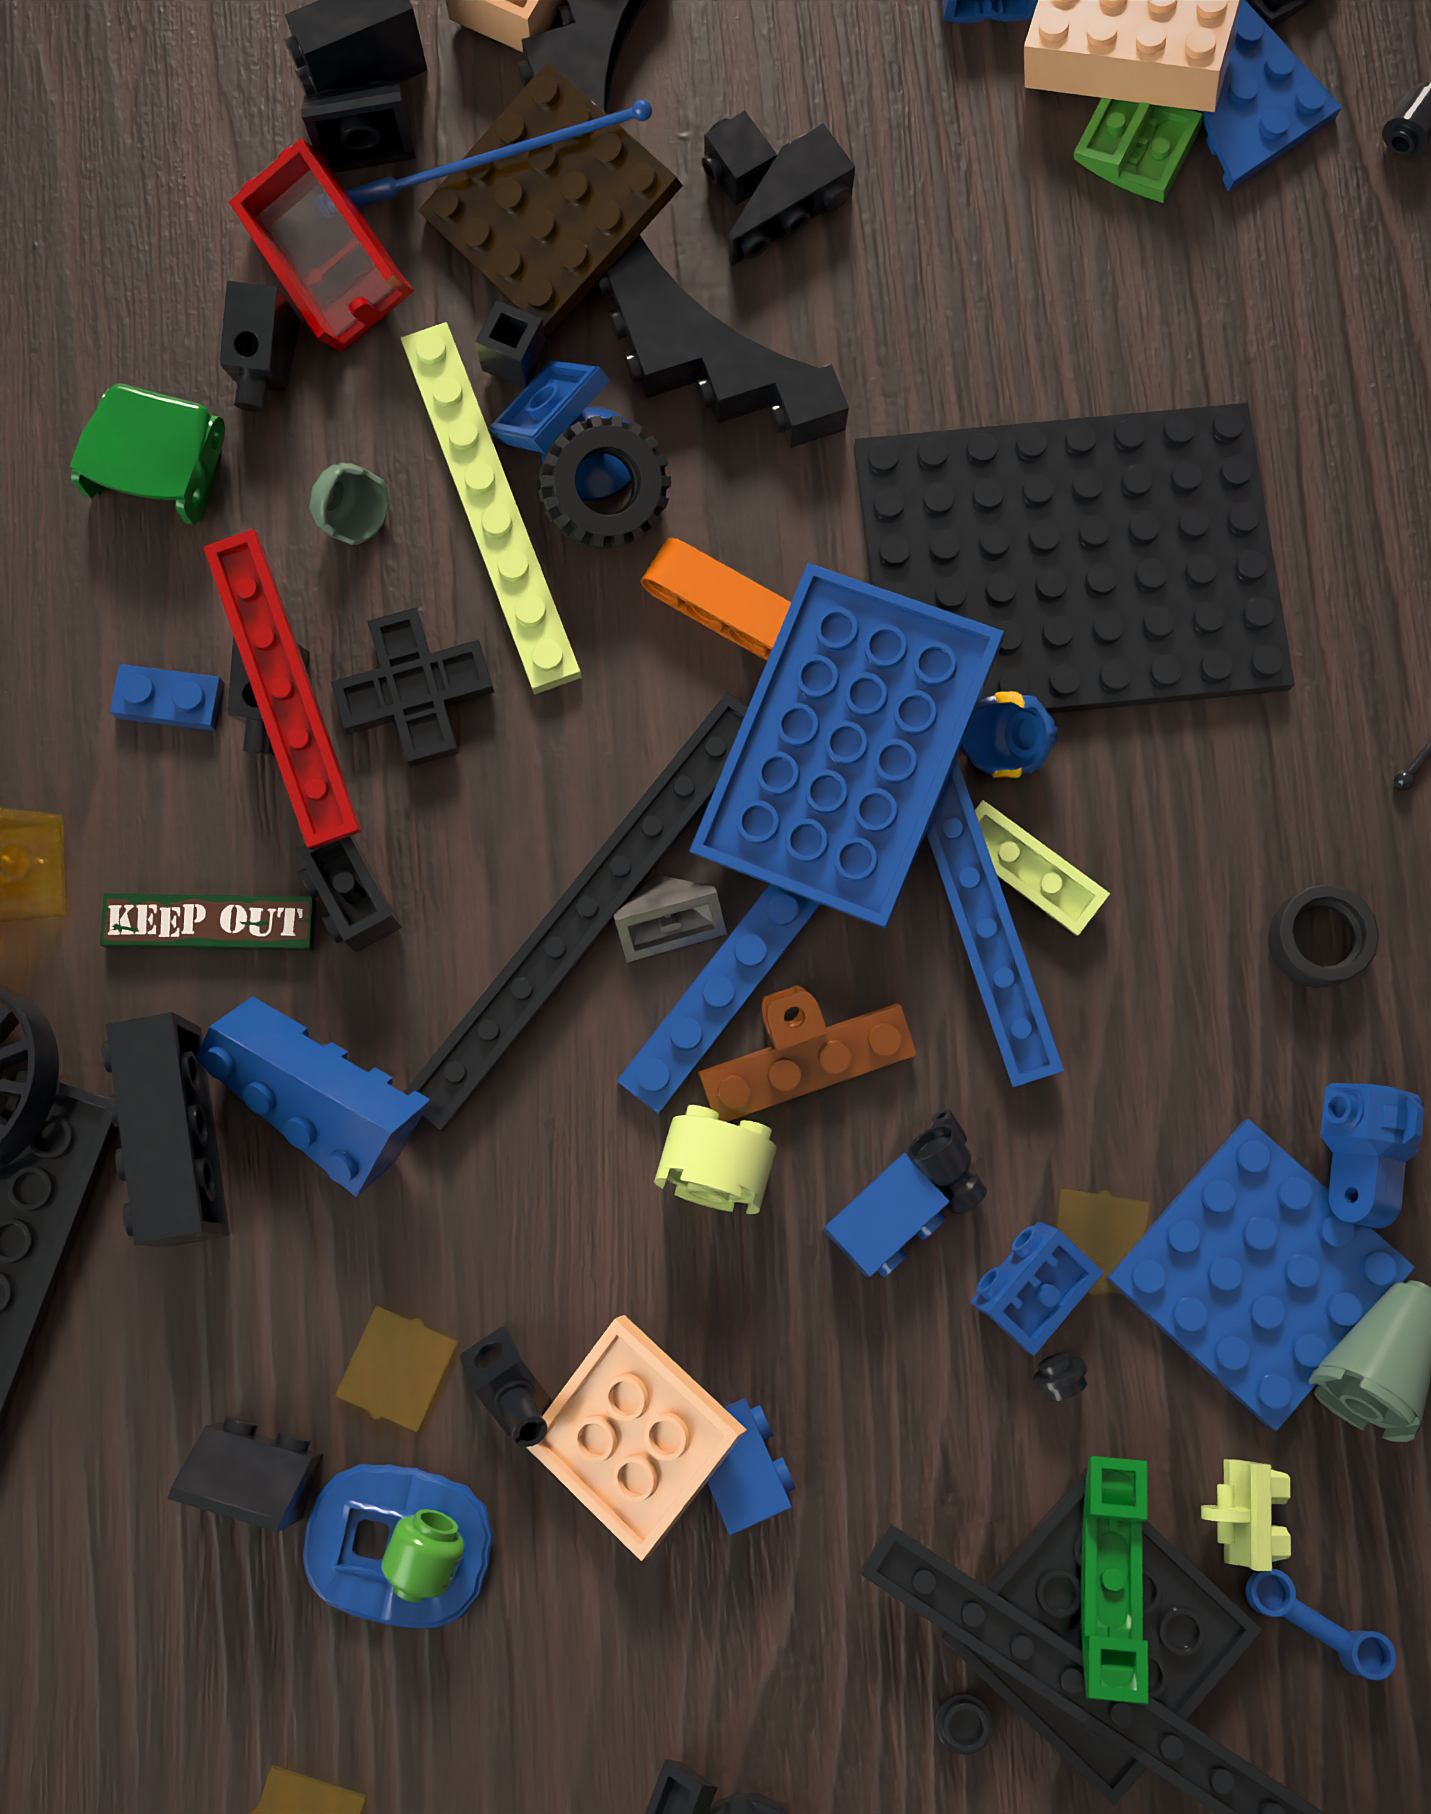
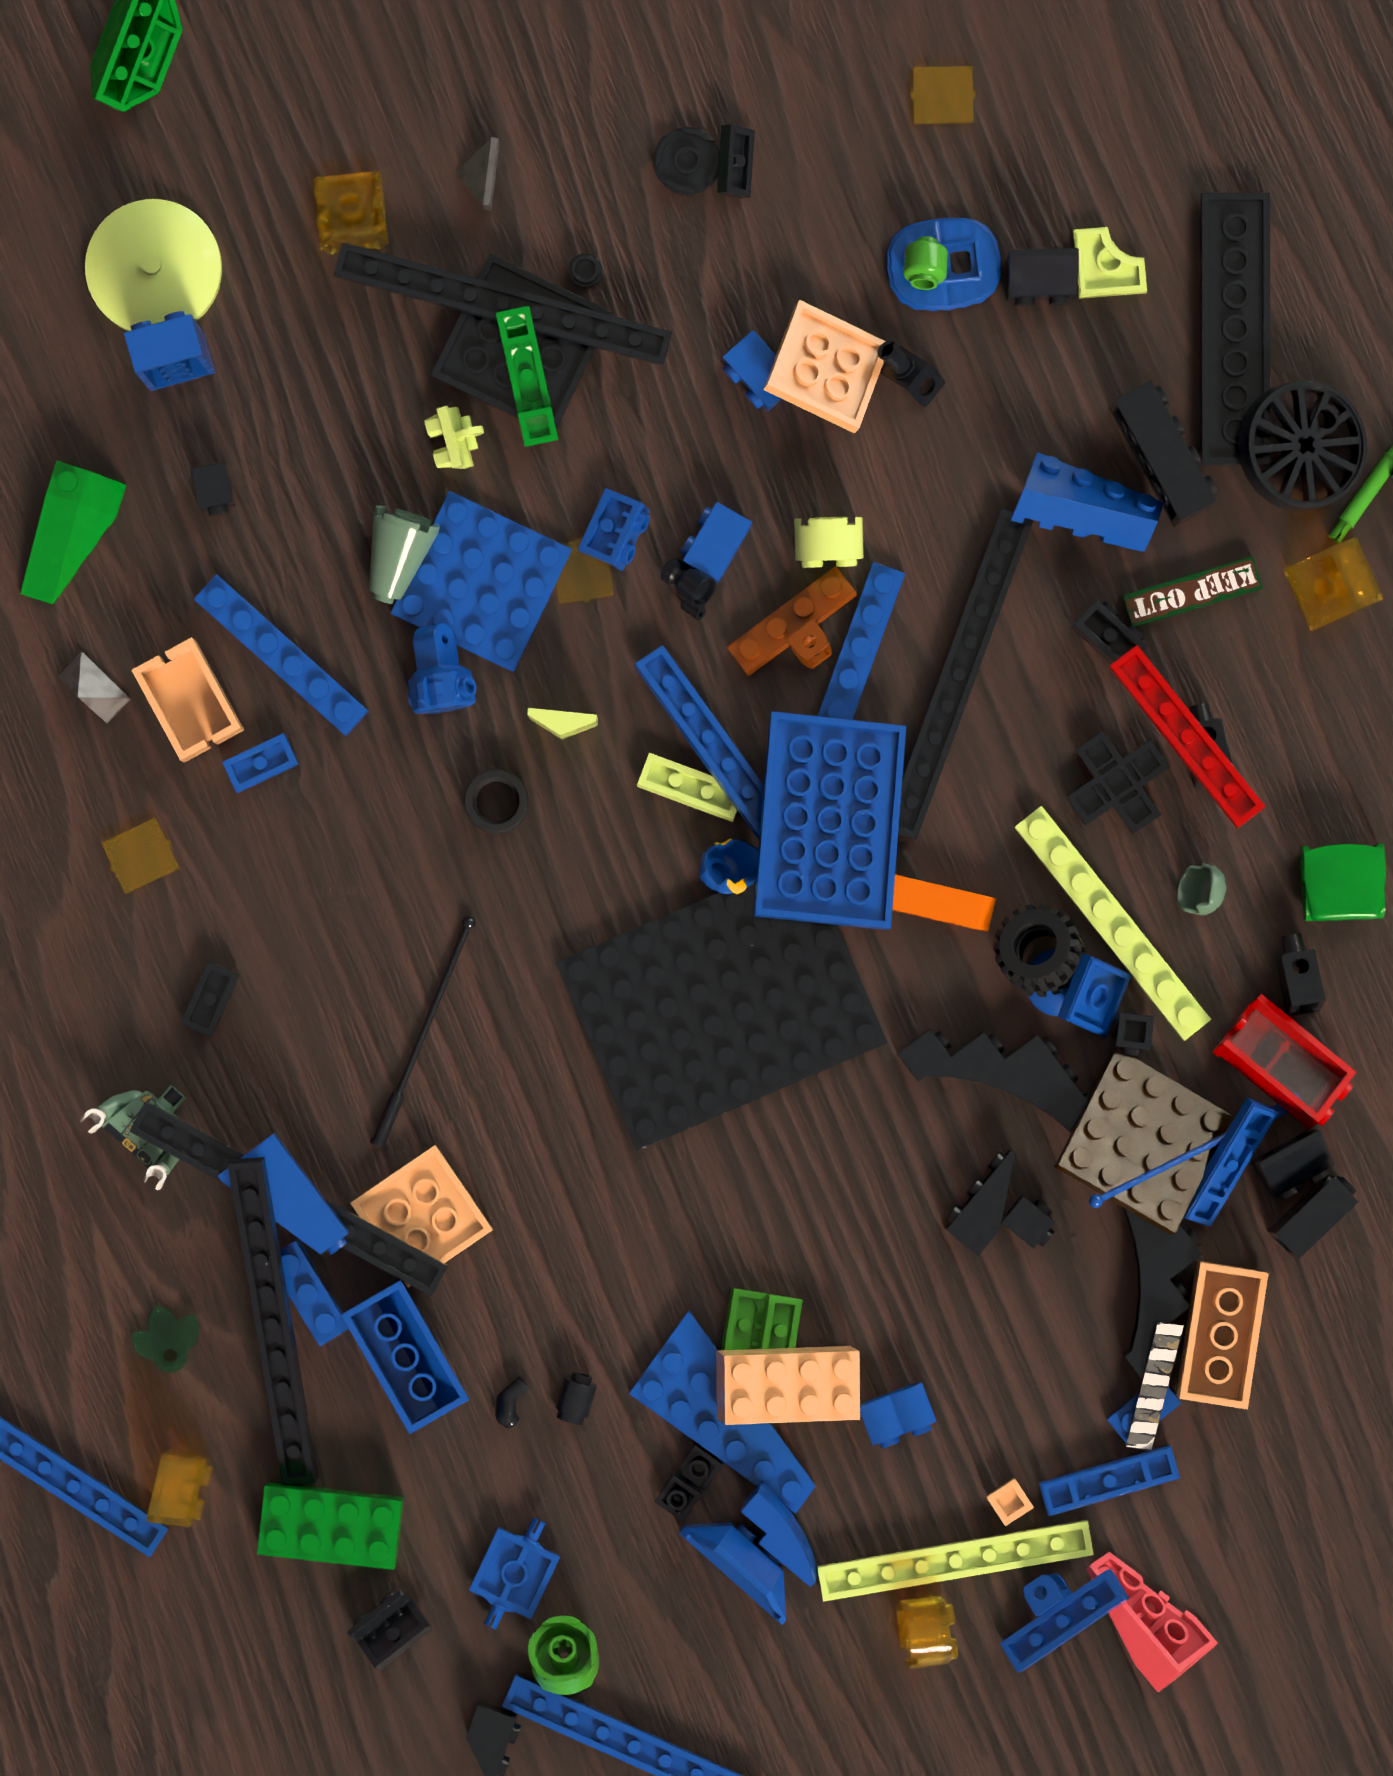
camera: 160 degrees right, 10 degrees up
blue plate [110,664,225,731] -> none
clear yellow piece [335,1306,459,1432] -> none
flat silver slope [614,874,727,963] -> none
black plate [1032,1352,1087,1401] -> none
blue bar [1246,1569,1396,1680] -> none
none -> yellowish green slope [527,708,598,739]
none -> yellowish green tile [1073,227,1147,299]
none -> blue plate [1184,1097,1278,1227]

